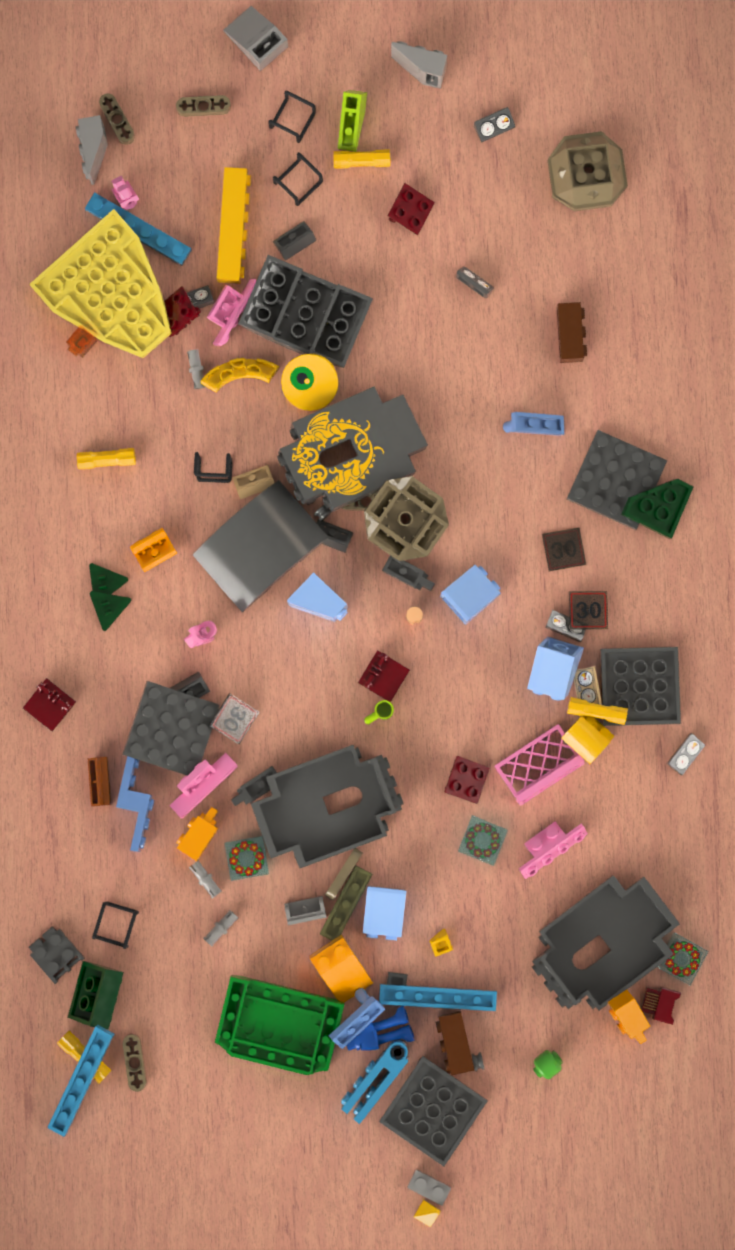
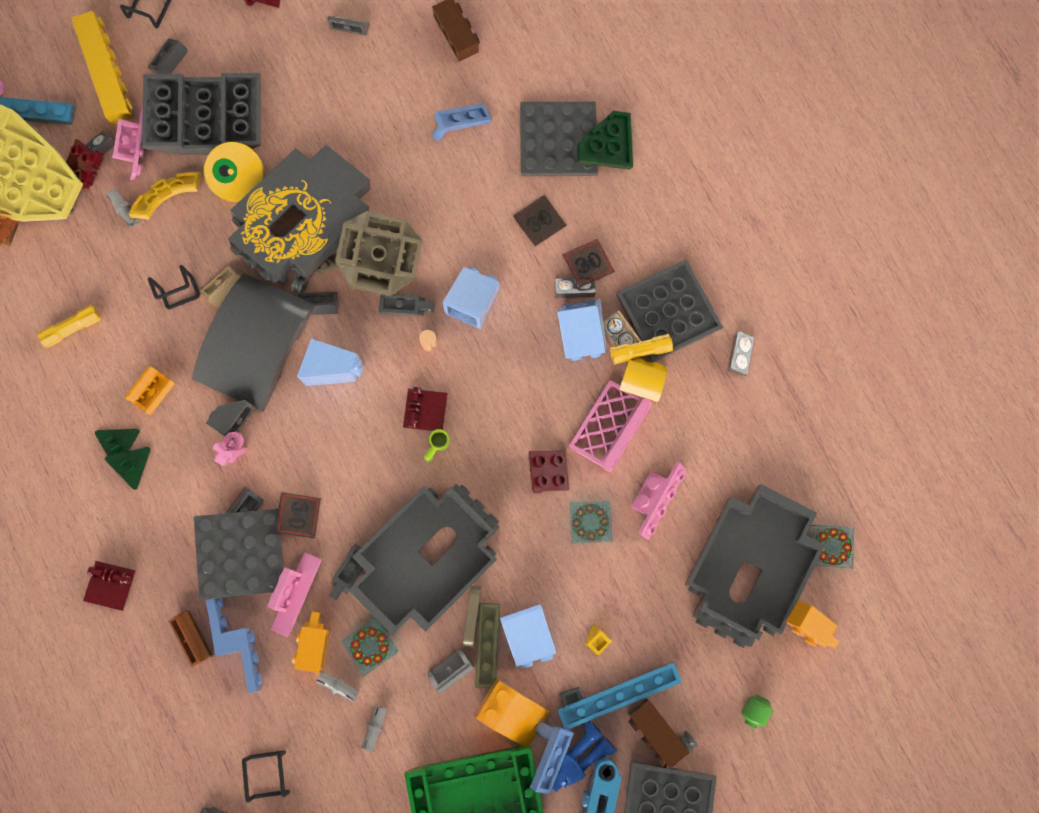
camera: 30 degrees left, 5 degrees down
dark red piece [641,987,681,1025] -> none
none -> dark grey slope [206,400,256,440]

